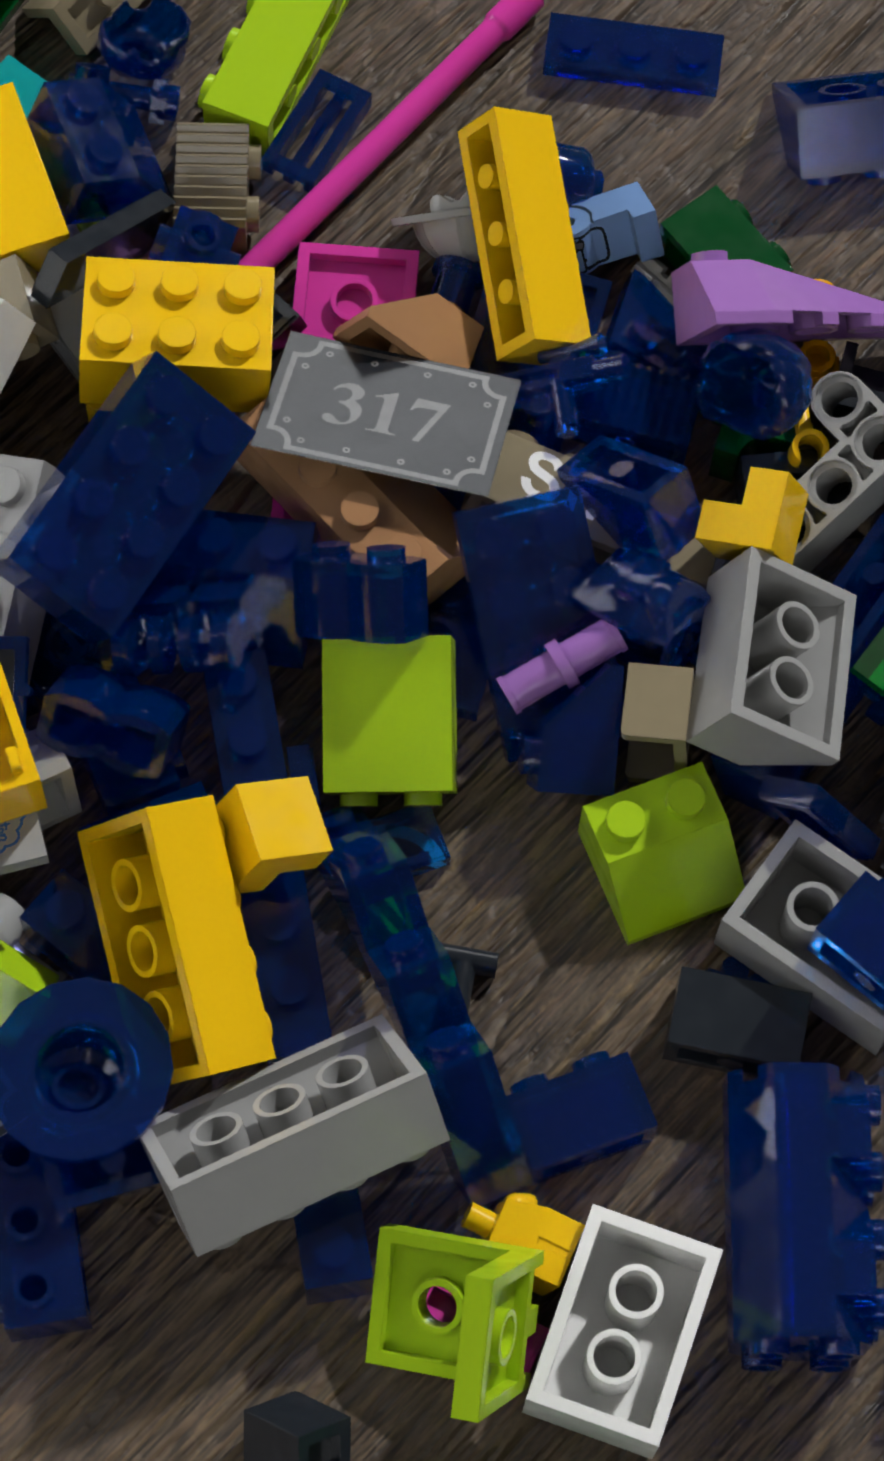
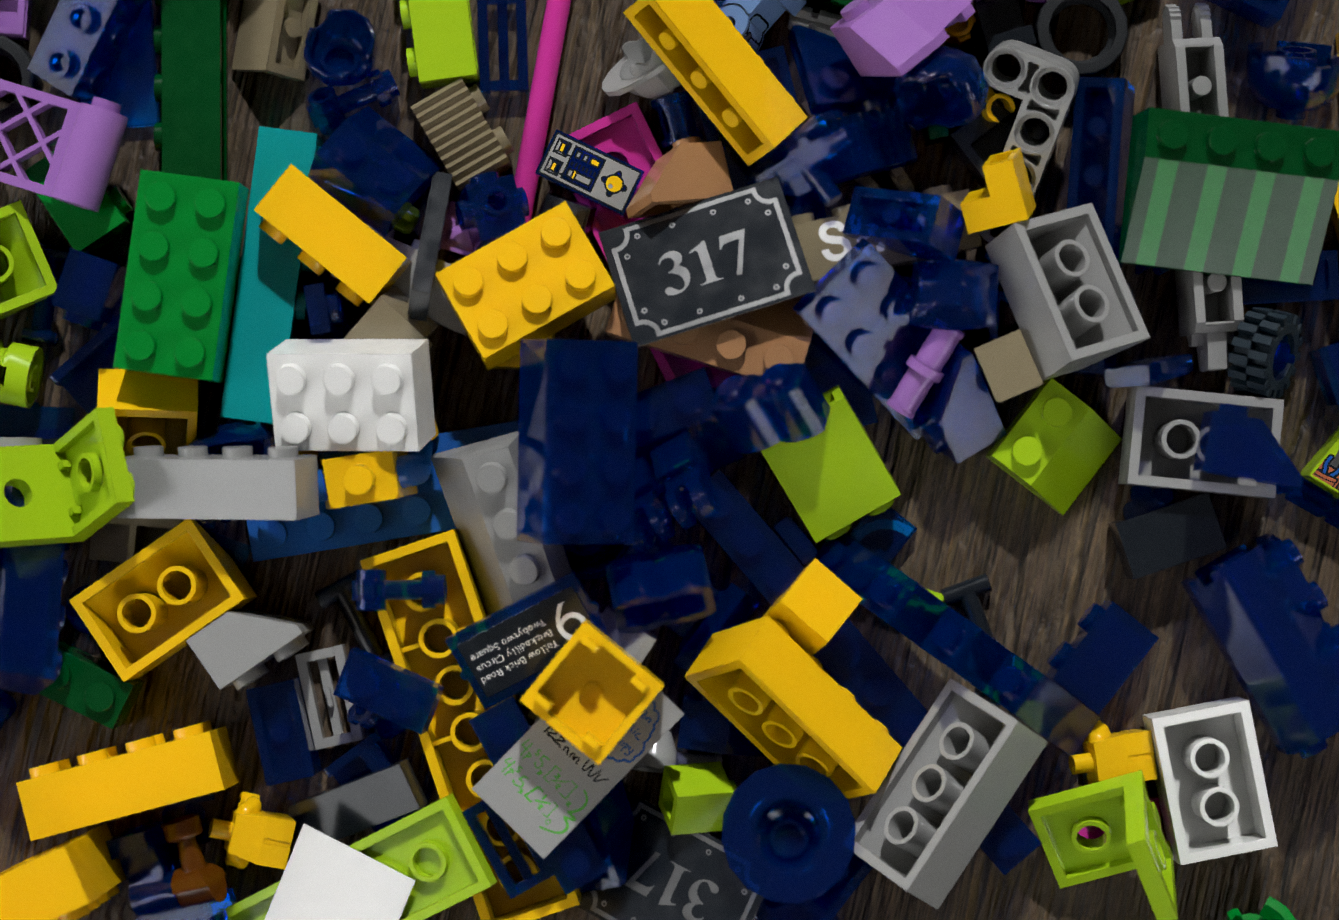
camera: 25 degrees left, 20 degrees up
none -> tile [535,129,645,217]

